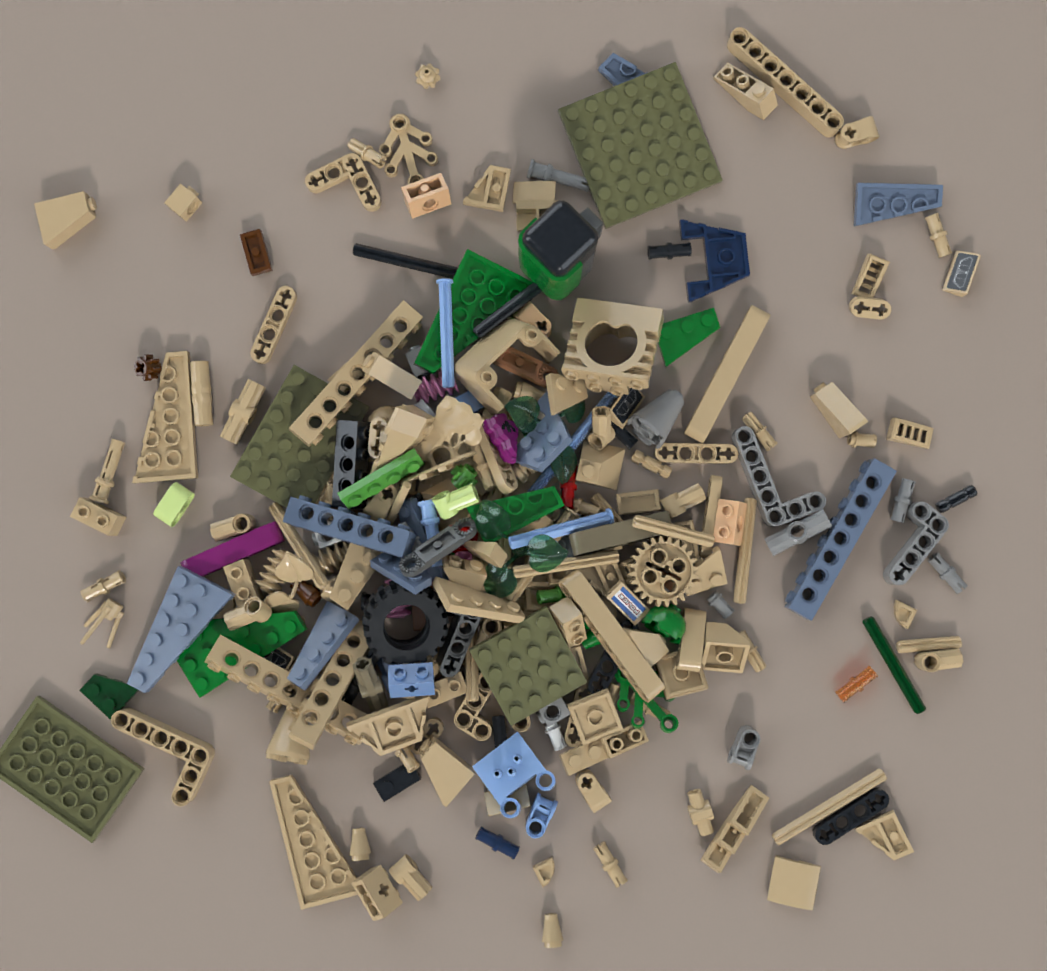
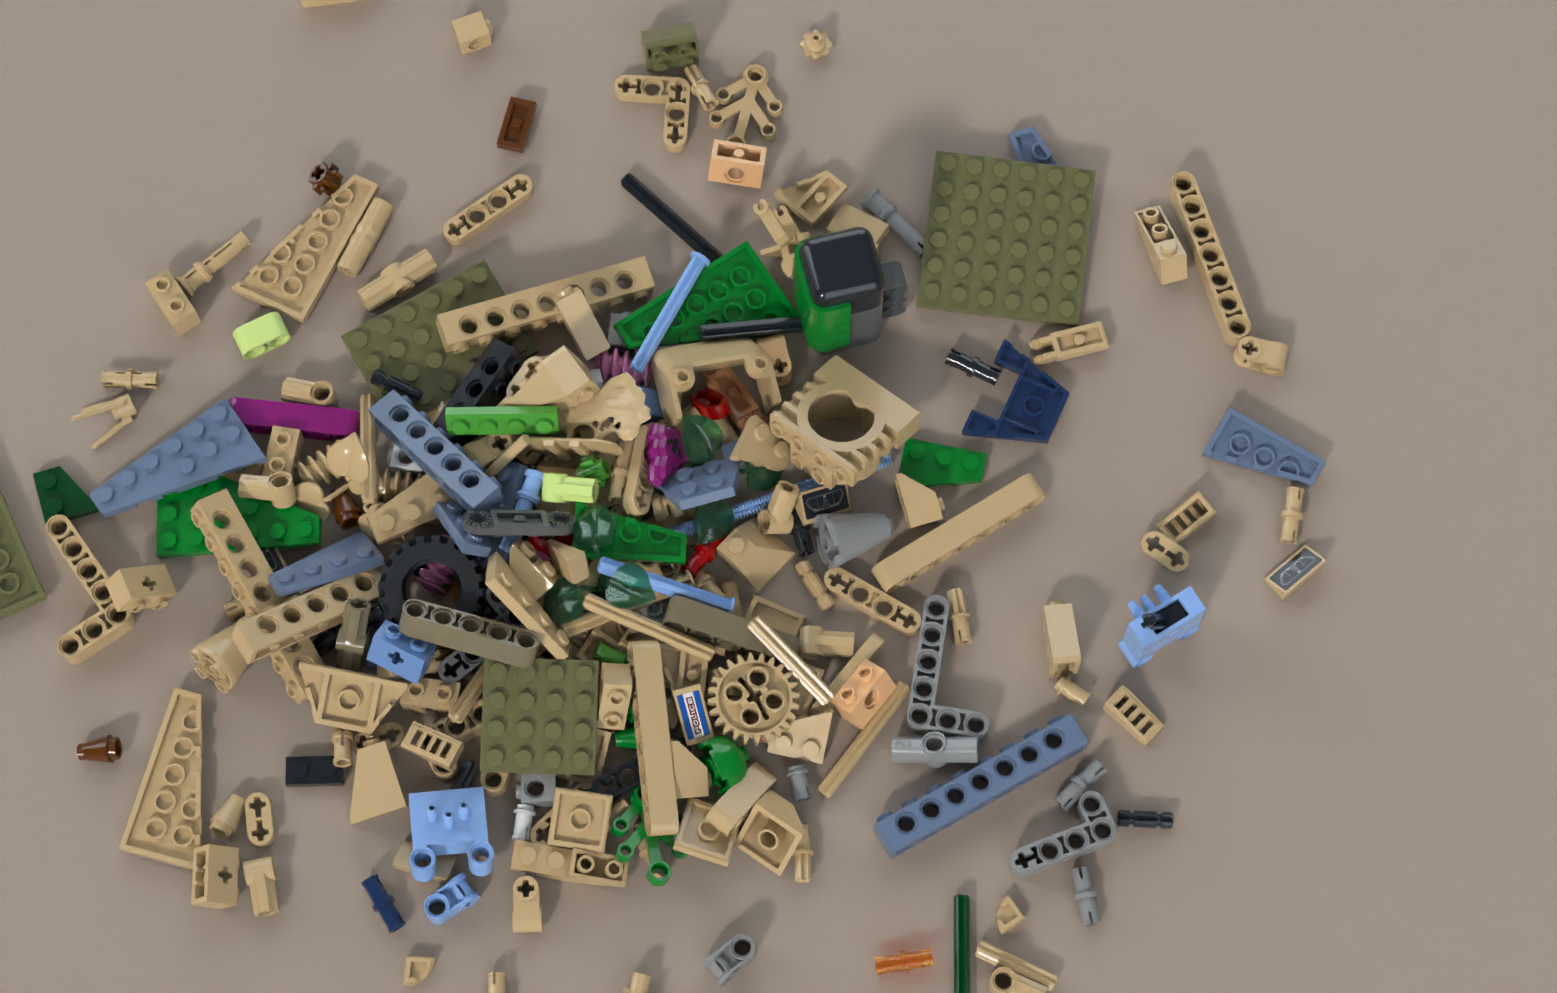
camera: 25 degrees right, 15 degrees down
none -> reddish brown cone [77,735,122,763]
none -> tan brick [105,564,177,613]
none -> tan beam [245,792,275,848]
none -> black axle [370,369,424,405]
none -> dark tan beam [399,599,539,668]
none -> tan slope [400,721,464,772]
none -> olive slope [641,23,699,72]
none -> red beam [690,389,731,420]
none -> tan piece [753,199,811,279]
none -> tan slope [893,473,945,529]
none -> tan hinge [1029,321,1109,366]
none -> light blue piece [1118,584,1206,669]

